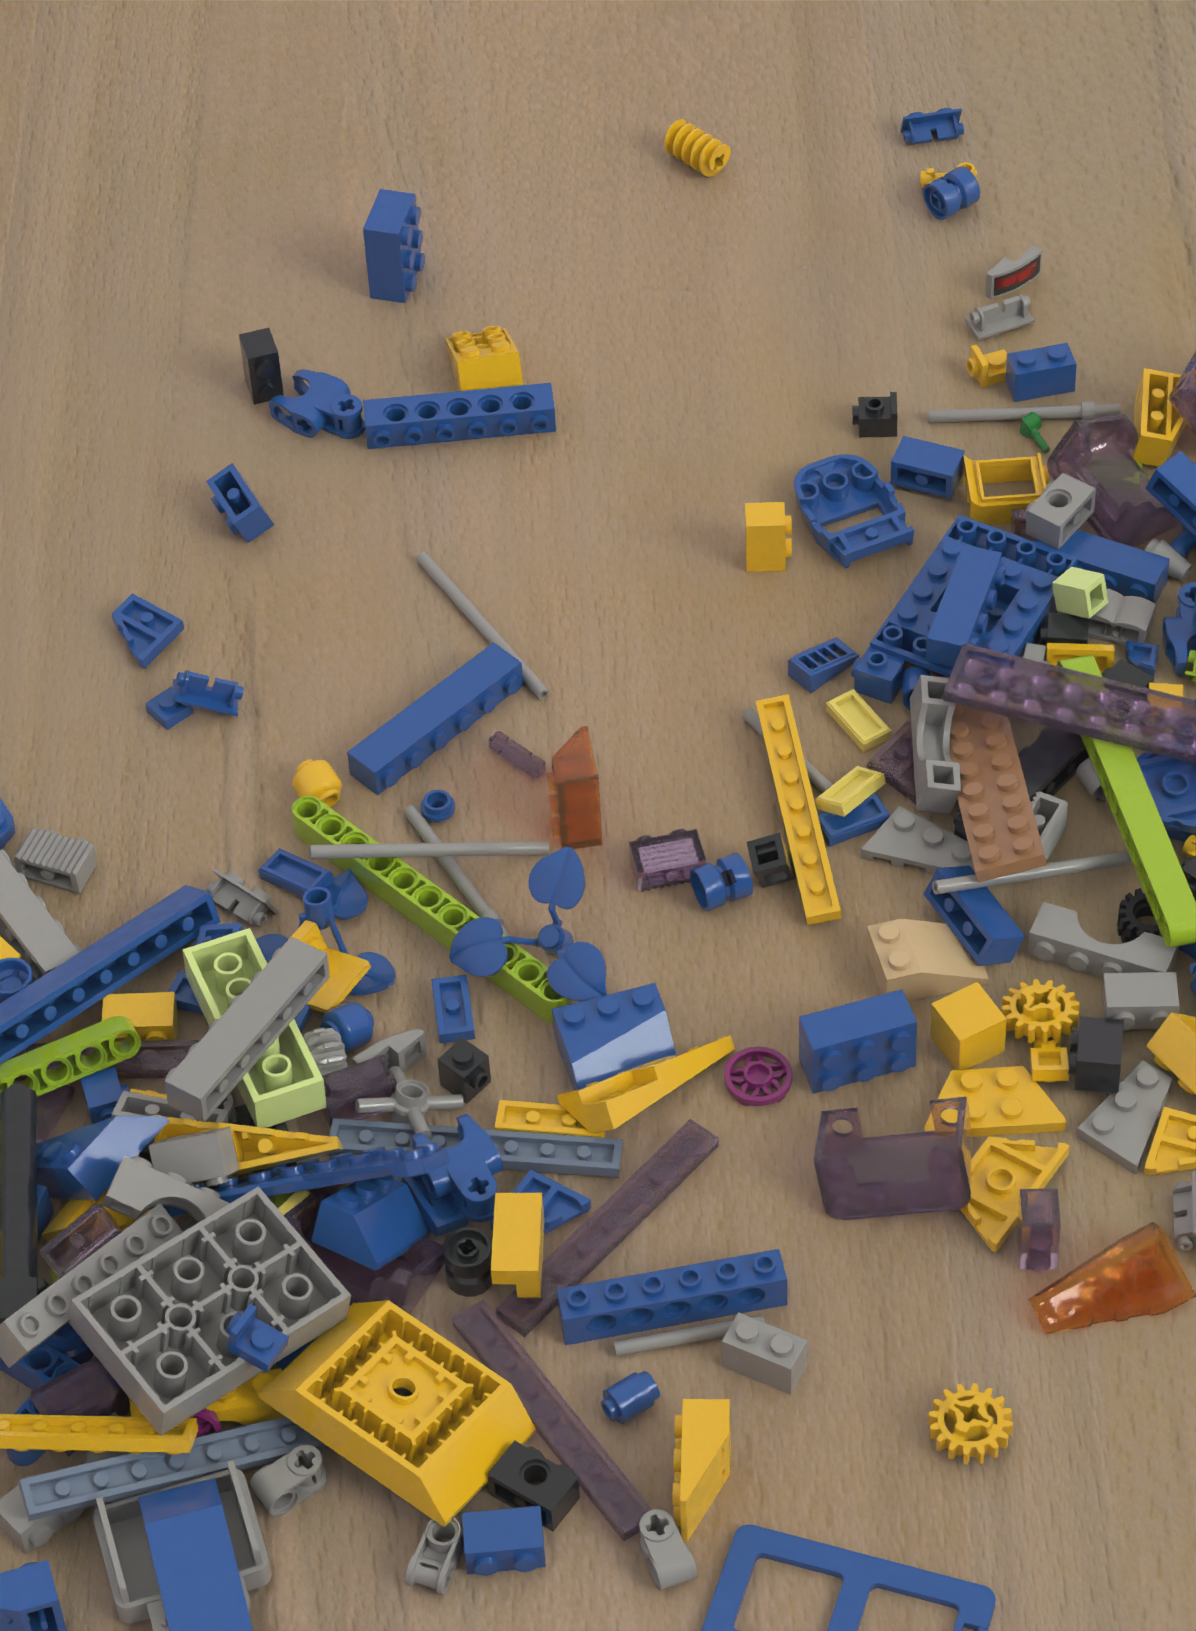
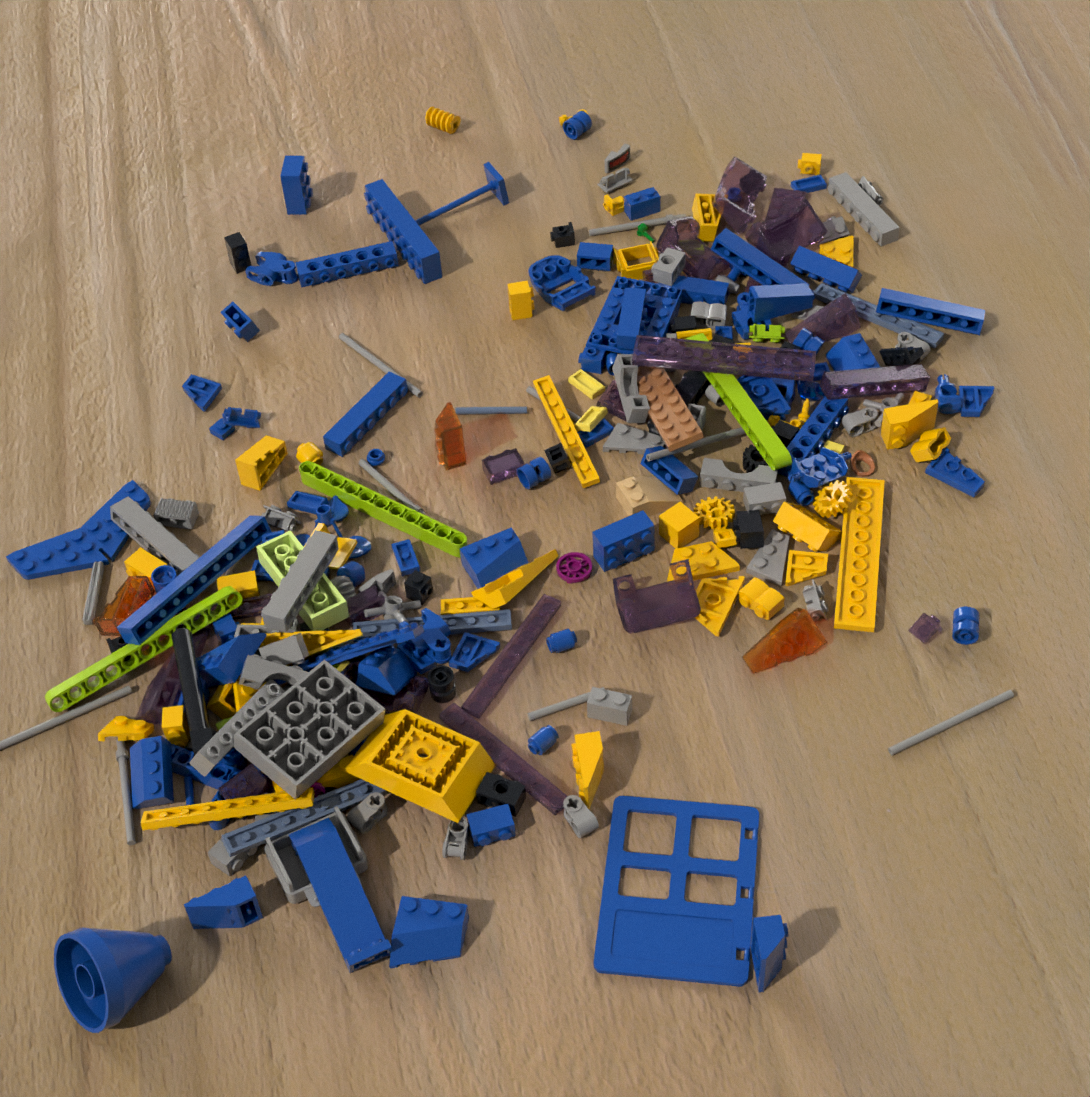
camera: 10 degrees left, 0 degrees up
brick [38,1203,122,1279] -> none
blue bracket [226,1303,289,1373] -> none
light grey piece [308,841,549,859] -> none
yellow slope [445,326,523,391] -> none
blue plant [449,847,607,1002] -> none
axle [489,731,546,778] -> none
yellow piece [491,1193,544,1298] -> none
blue brick [556,1249,787,1345] -> none
blue slope [788,637,859,693] -> none
blue hinge [900,108,964,145] -> none
yellow gear [928,1383,1013,1464] -> none
brick [1017,1189,1061,1271] -> none
yellowish green brick [1052,567,1108,619] -> none
none -> yellow wedge [235,435,288,491]
none -> blue brick [364,179,442,284]
none -> blue tile [415,162,509,226]
none -> sand blue bar [455,406,527,414]
none -> blue brick [546,628,577,653]
none -> yellow brick [739,577,784,620]

